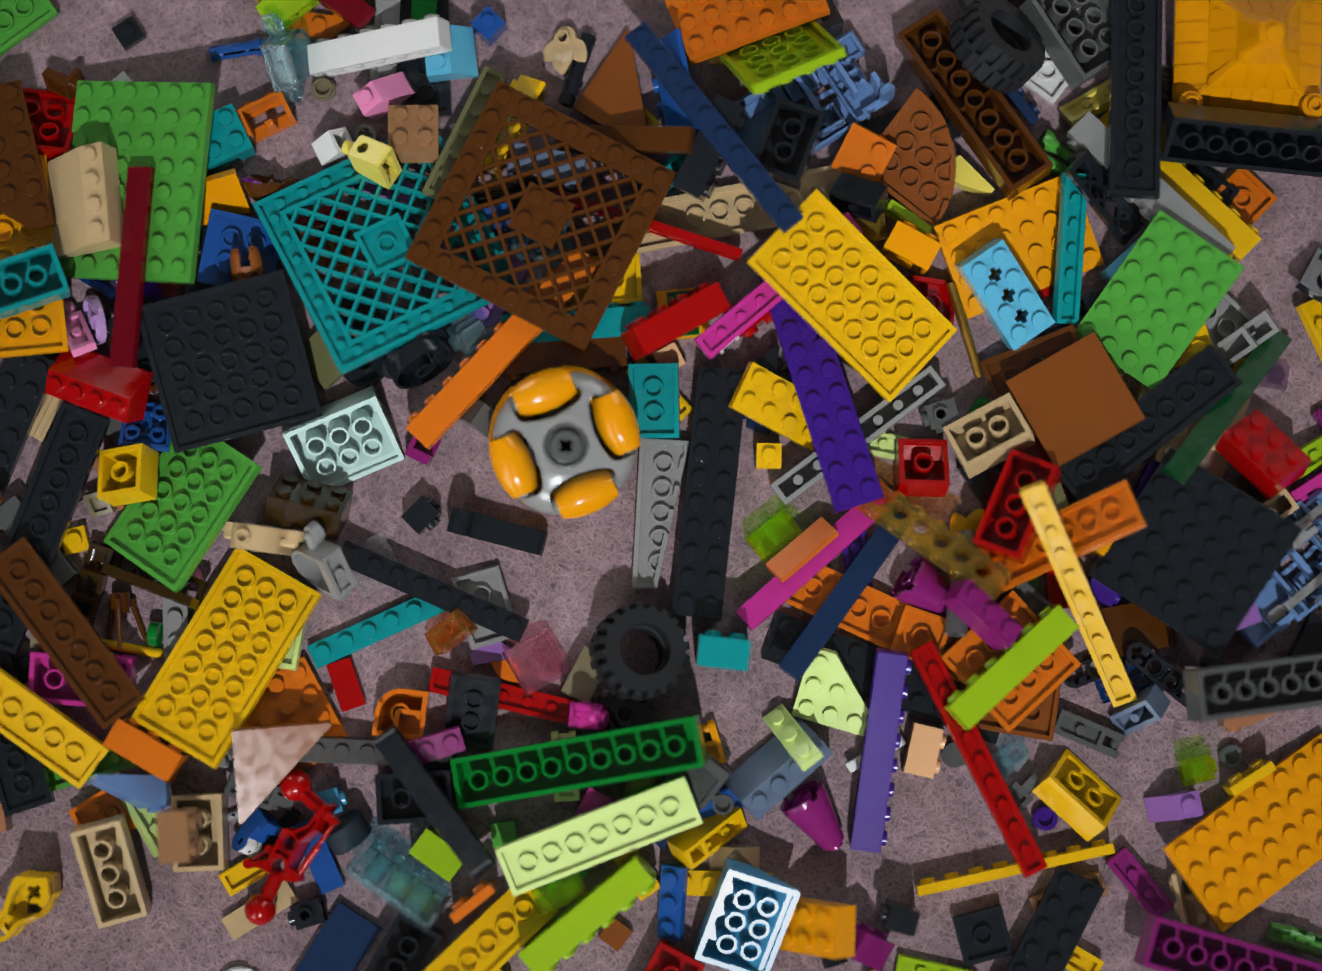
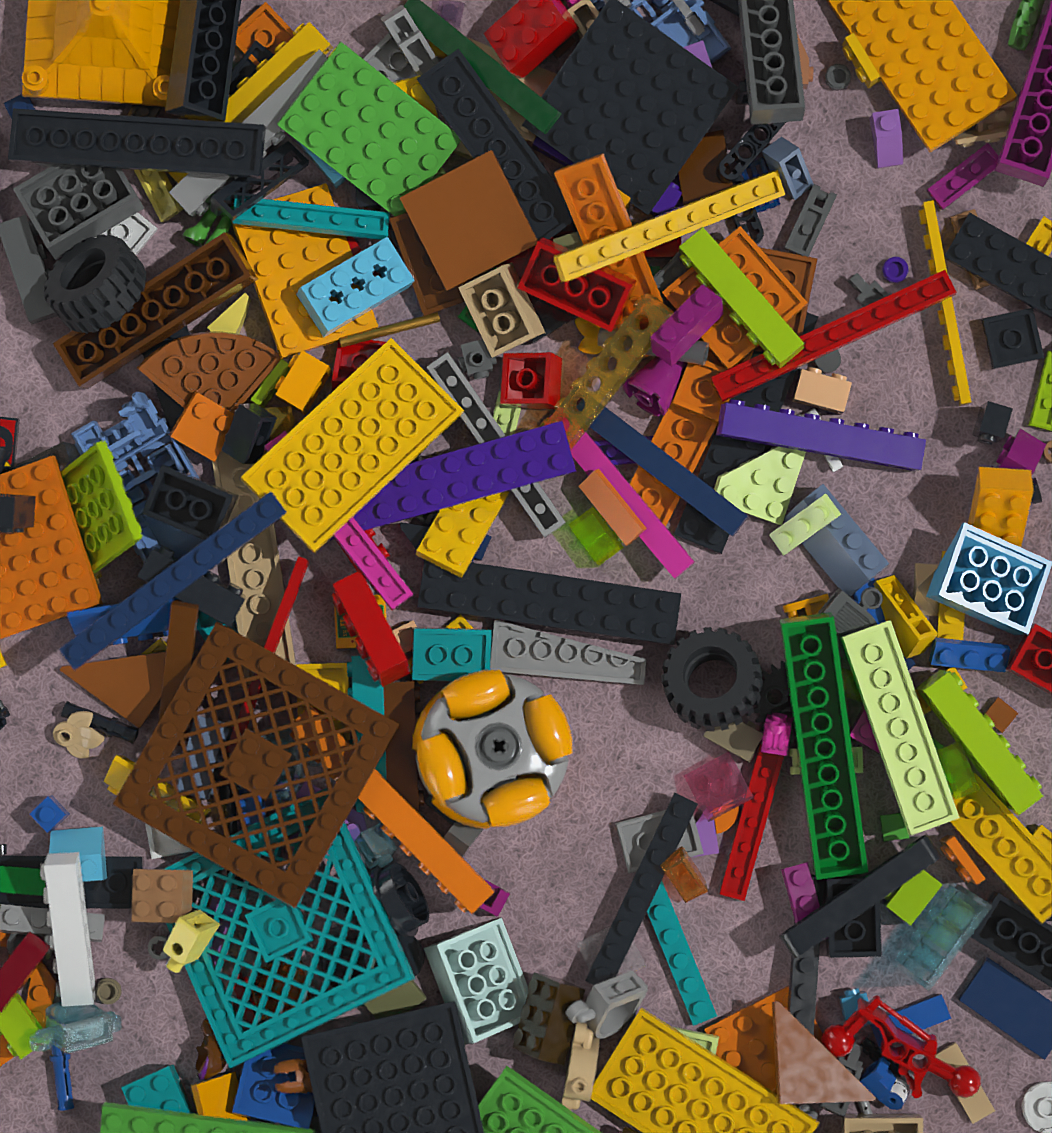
camera: 85 degrees left, 0 degrees up
yellow tile [218,849,269,897] -> none
orange window [236,89,298,144] -> none
black brick [287,895,328,931] -> none
white brick [311,127,352,166] -> none
black wheel [322,809,372,855] -> none
red tile [326,657,367,712] -> none
bright pink slope [352,71,415,120] -> none
orange brick [372,688,430,739] -> none
black brick [401,496,441,535] -> none
olive plate [422,66,507,199] -> none
black plate [445,670,503,750] -> none
black beam [446,507,548,556] -> none
teal brick [695,630,751,671] -> none
yellow brick [755,443,782,470] -> none
magenta cone [780,780,844,852] -> none
clear light blue plate [992,741,1029,780] -> none
dark blue plate [1006,88,1041,126] -> none
yellow slope [1032,748,1122,842] -> none
clear neon green brick [1175,753,1217,786] -> none

